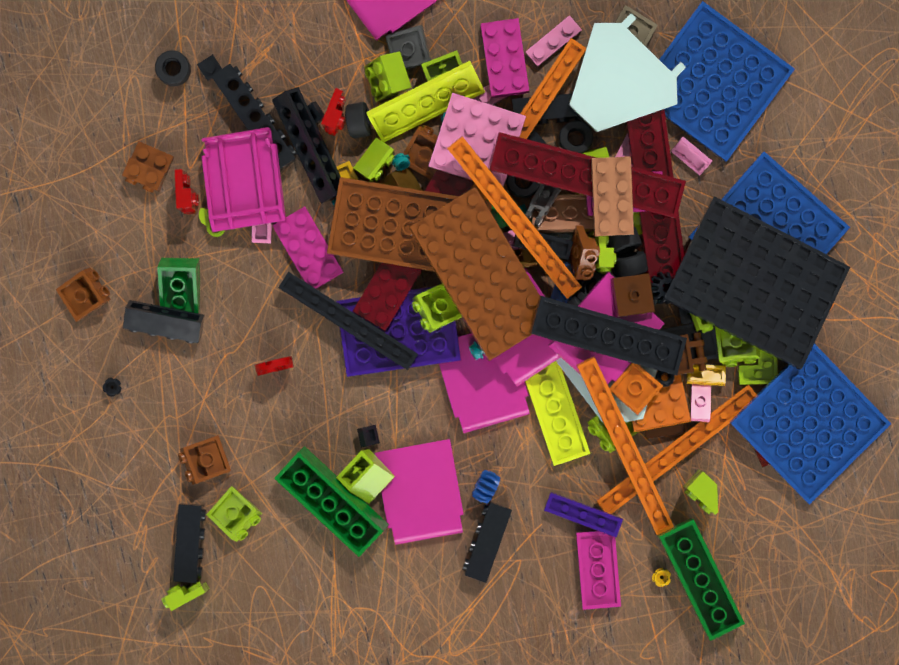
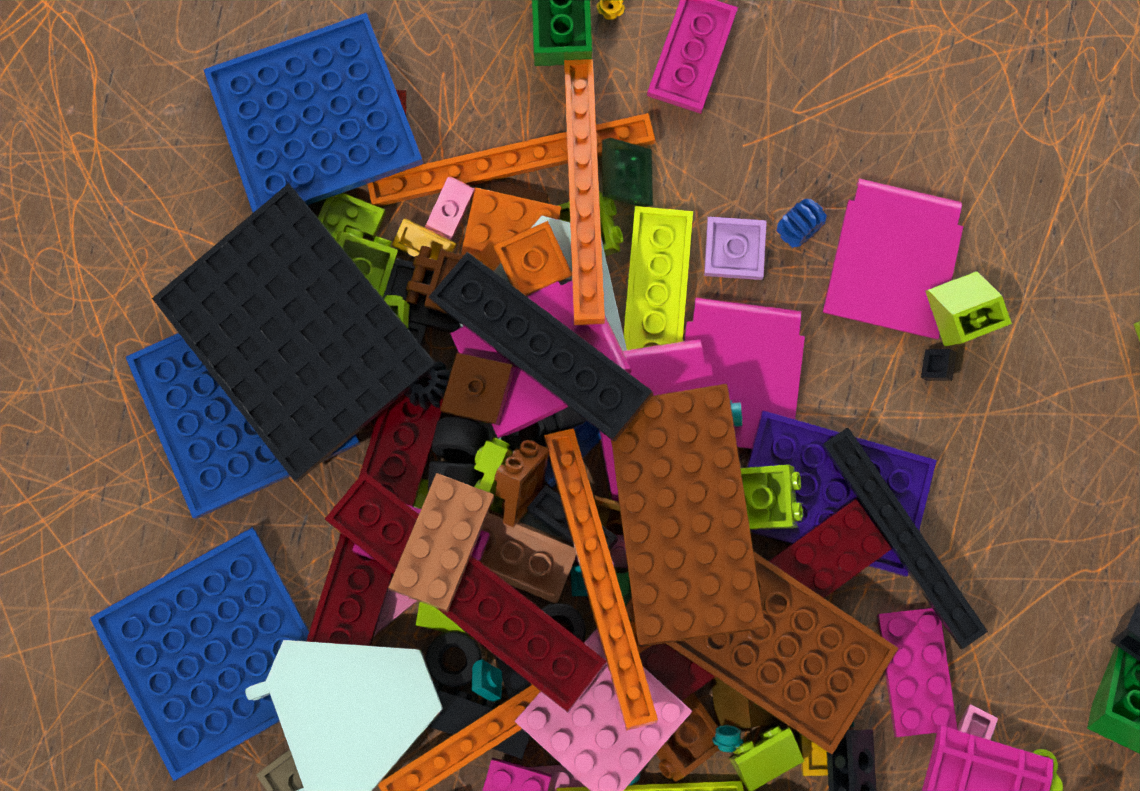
camera: 155 degrees left, 10 degrees down
red plate [254,356,294,376] -> none
green brick [274,446,389,557] -> none
black brick [462,502,512,583] -> none
dark grey hinge [525,184,561,227] -> none
dark purple plate [544,492,623,537] -> none
black plate [655,371,674,387] -> none
bright pink plate [670,137,712,175] -> none
lime slope [683,469,718,515] -> none
none -> teal plate [472,659,502,702]
none -> clear green plate [602,137,653,207]
none -> lavender plate [704,217,766,280]

